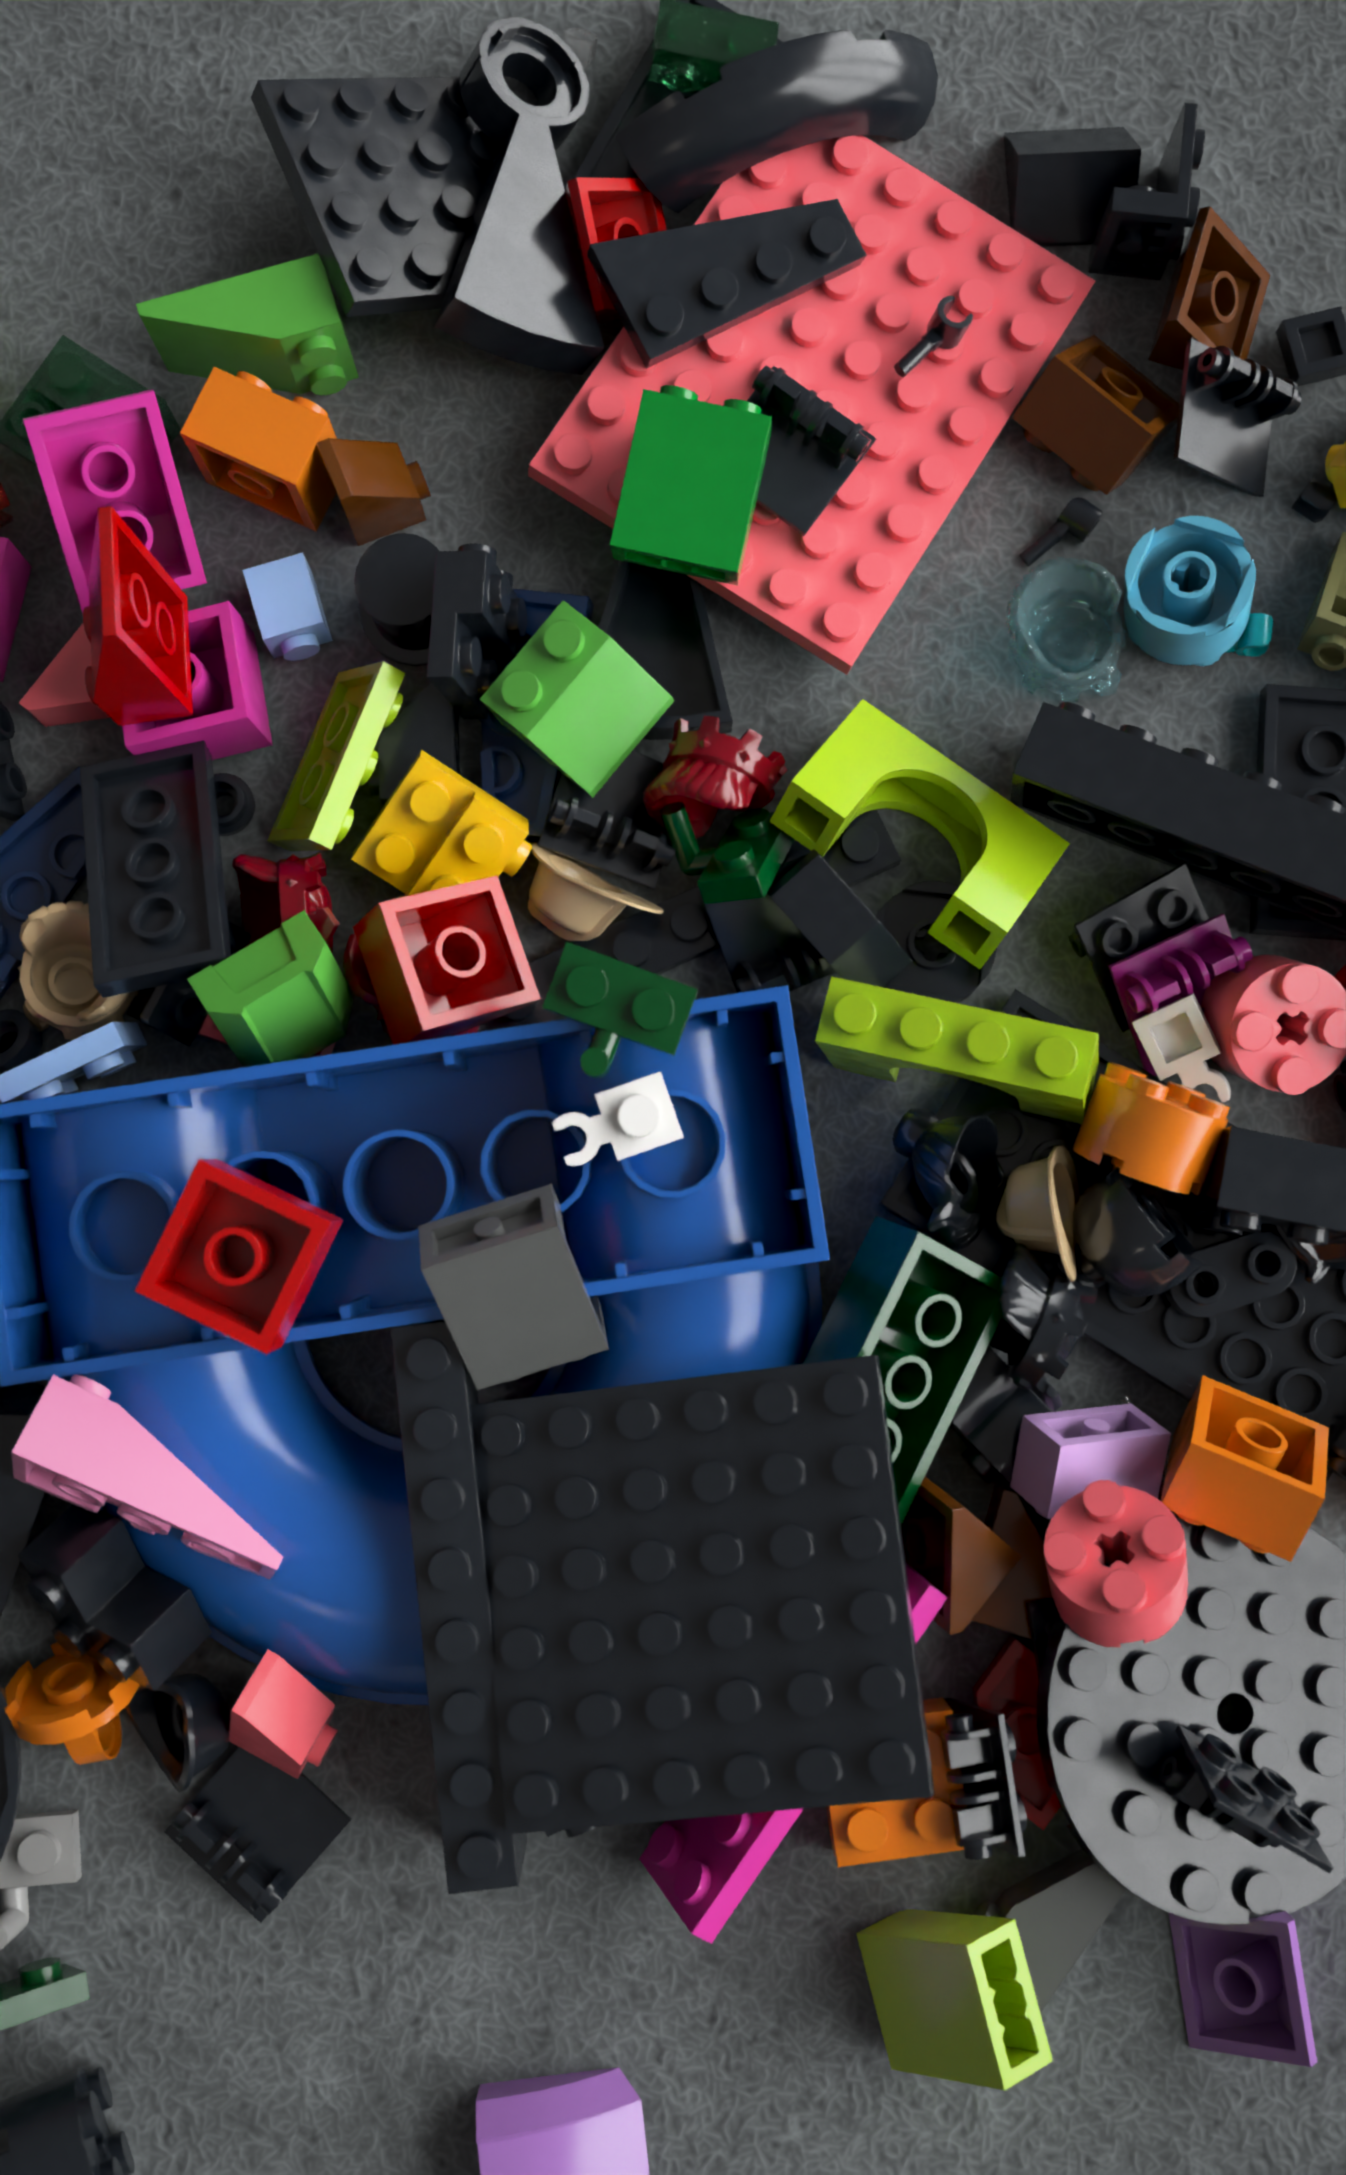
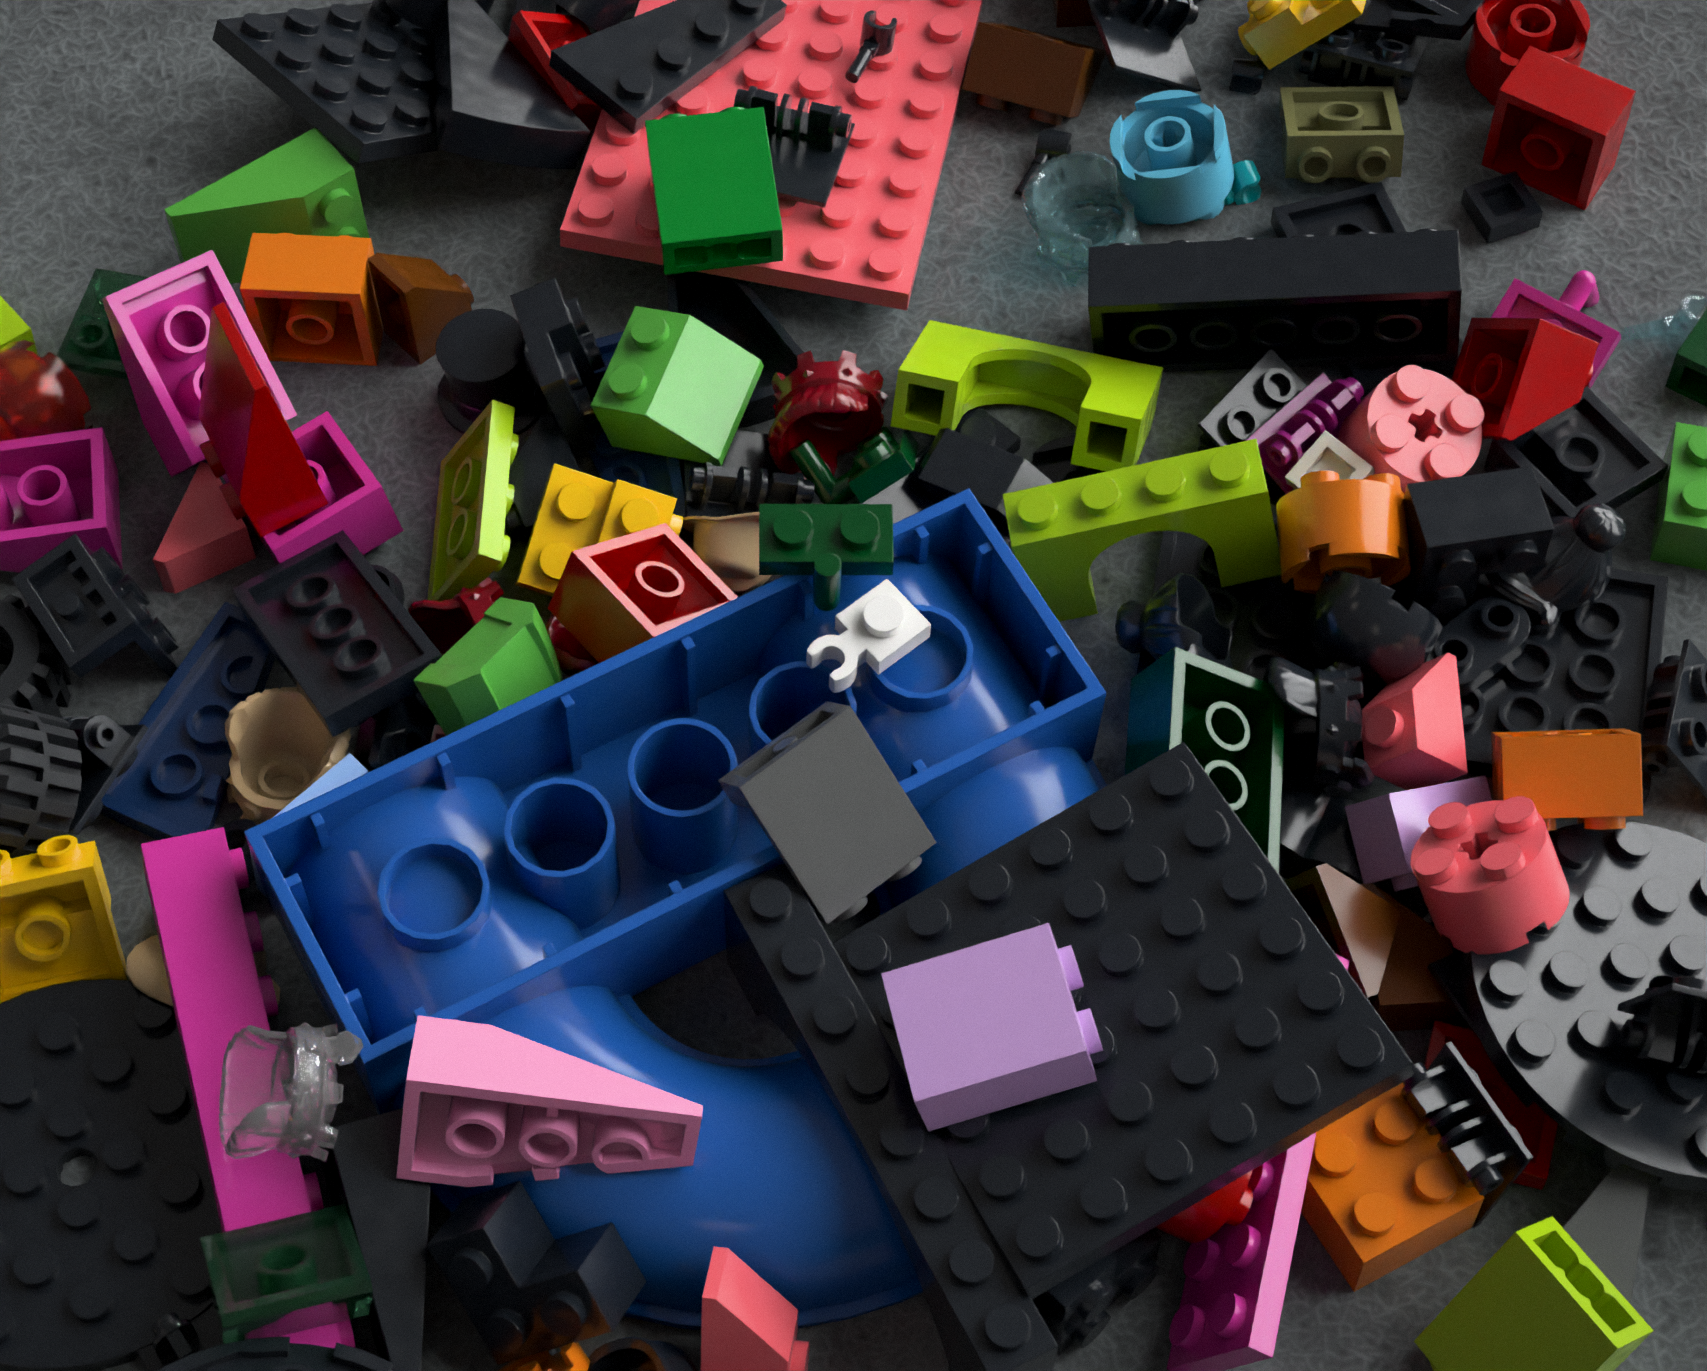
camera: 20 degrees left, 25 degrees down
red brick [135,1159,343,1354] -> none
light blue brick [242,552,333,661] -> none
tan piece [997,1145,1080,1282] -> none
none -> lavender brick [881,923,1103,1132]
none -> coral slope [1361,653,1468,790]

